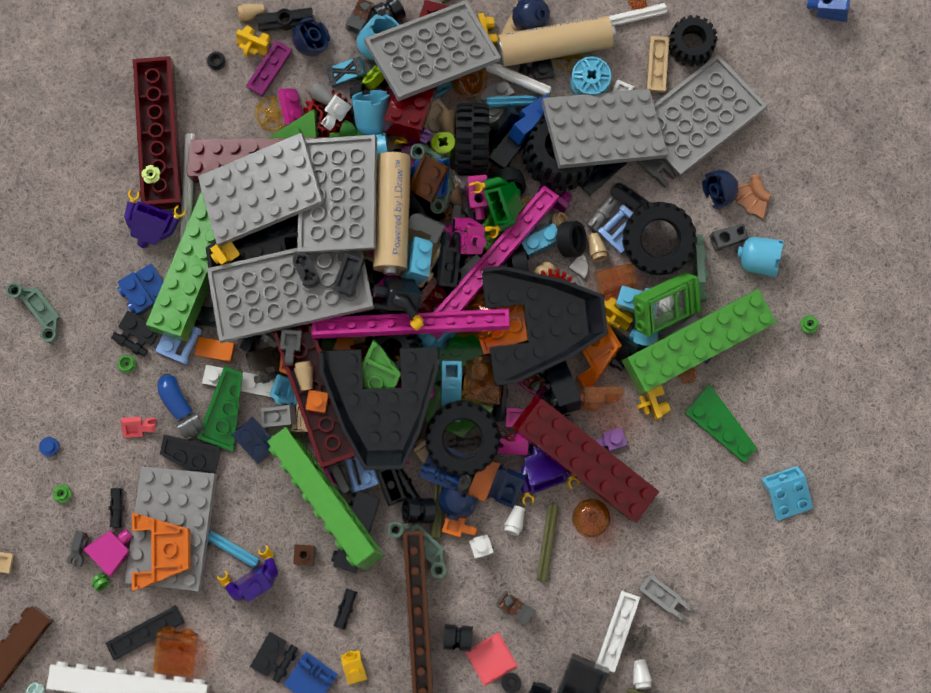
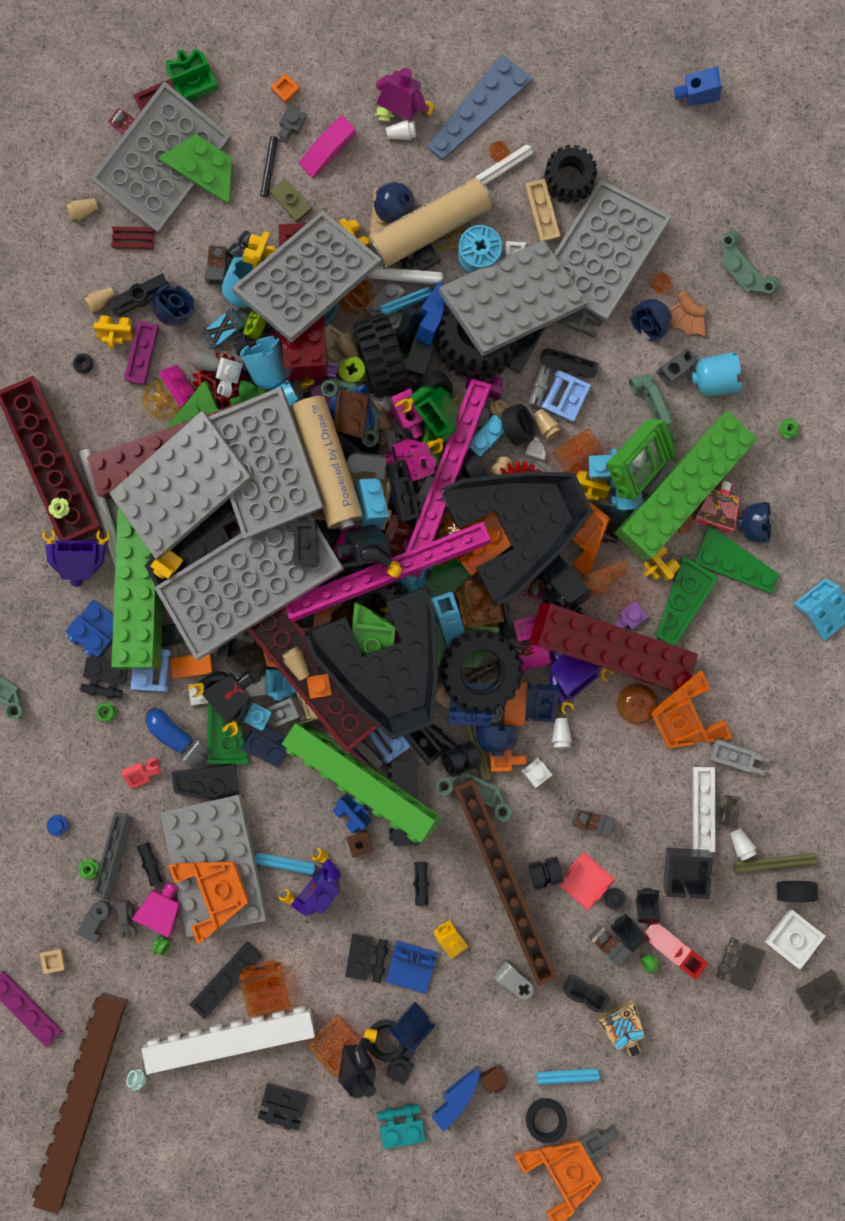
camera: 20 degrees left, 5 degrees up
dark grey plate [280,330,302,366] -> none
black beam [292,252,320,288] -> none
olive axle [537,504,559,581] -> none
black tyre [622,202,697,275] -> none
none -> dark grey leg [76,900,111,944]
none -> dark grey plate [92,812,133,900]
none -> black torso [188,672,254,737]
none -> yellow hips [243,231,276,269]
none -> medium azure bracket [244,703,272,730]
none -> blue hips [333,793,372,833]
none -> clear orange plate [651,273,671,293]
none -> orange wing [651,670,732,749]
none -> green wing [655,555,718,646]
none -> torso [693,481,739,533]
none -> sand green plate [721,231,781,294]
none -> dark blue cylinder [738,502,771,544]

